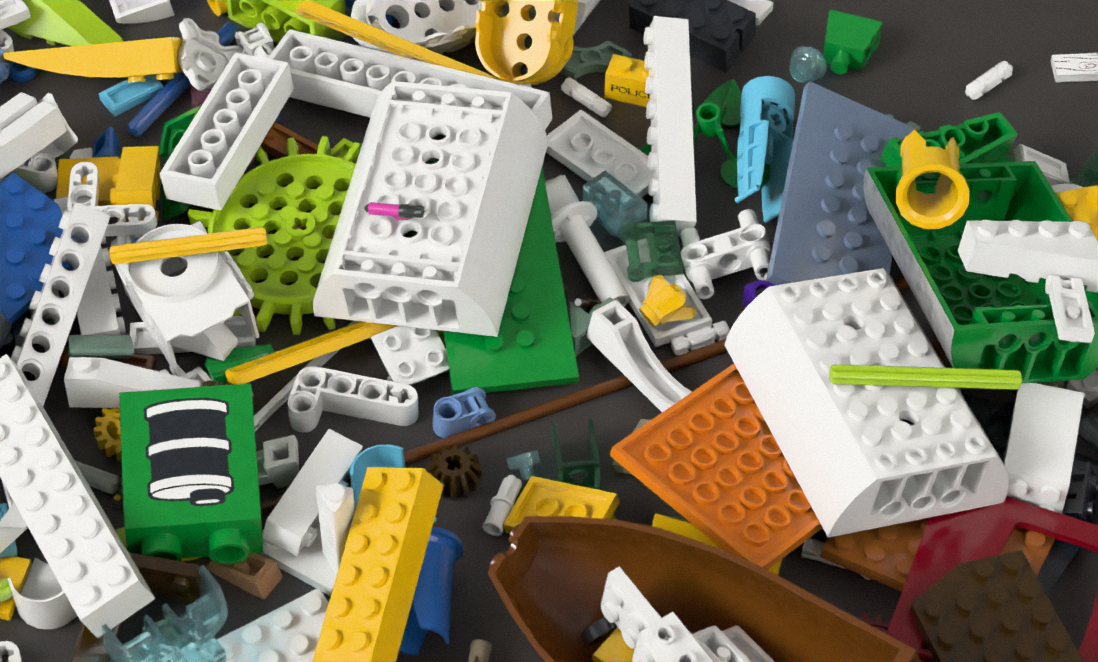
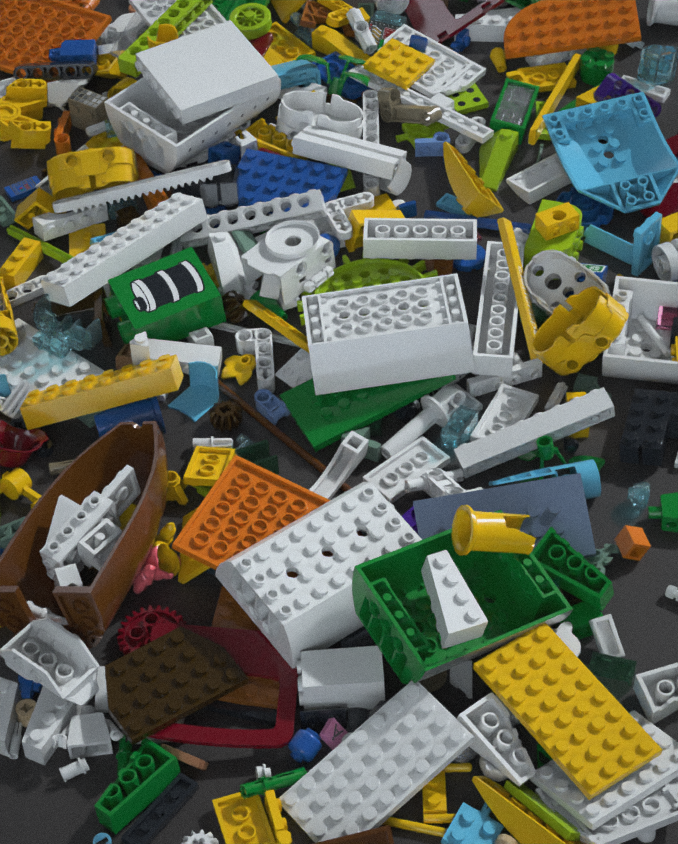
camera: 75 degrees right, 5 degrees down
yellow axle [109,227,267,264] -> none
white tile [177,18,245,91] -> none
piece [364,202,425,220] -> none
dark brown hand [575,294,601,314] -> none
clear green plate [620,220,683,282] -> none
yellow rock [639,275,696,328] -> none
lime axle [829,364,1022,390] -> none
white plate [1045,275,1095,343] -> none
none -> yellow plate [221,354,256,386]
none -> orange brick [614,525,651,561]

